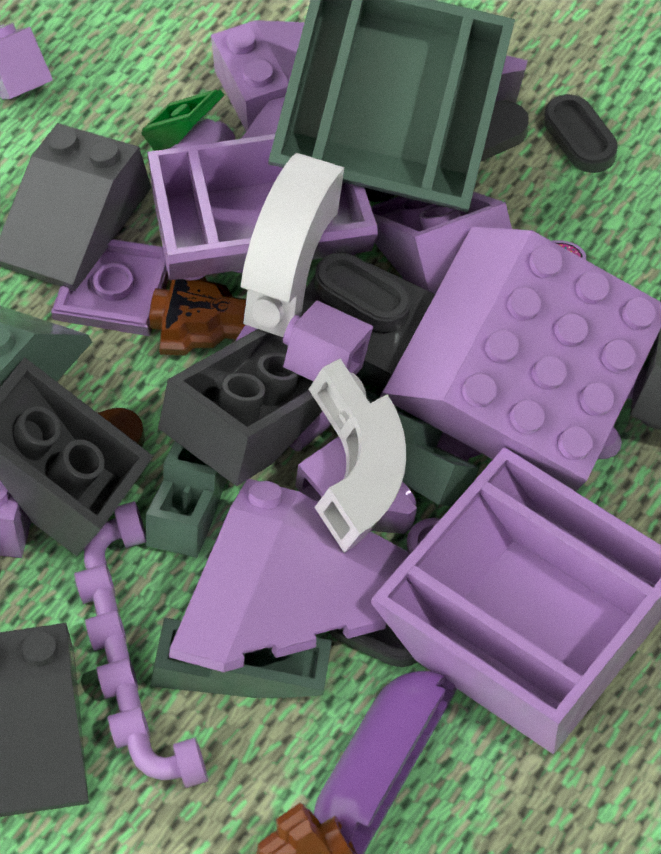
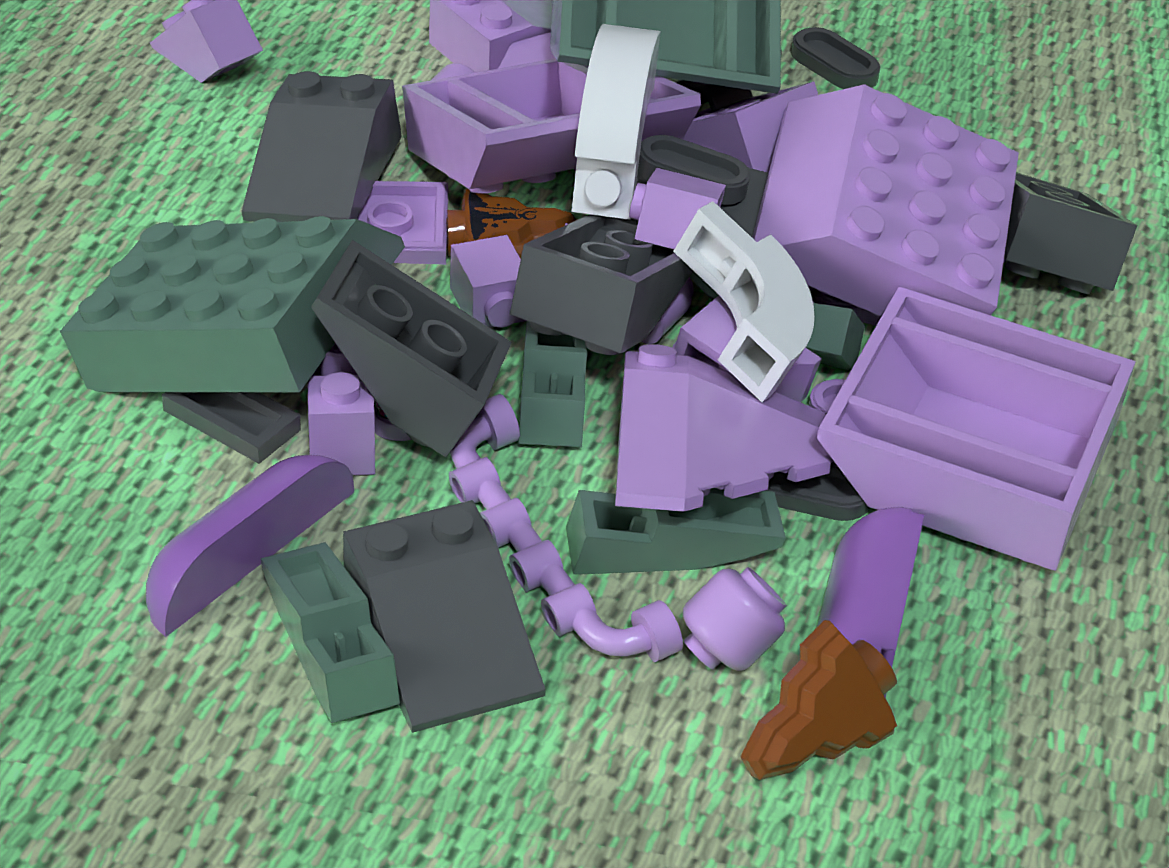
camera: 20 degrees left, 15 degrees down
green slope [141,89,225,151] -> none
none -> lavender brick [450,235,527,328]
none -> lavender head [683,567,787,671]

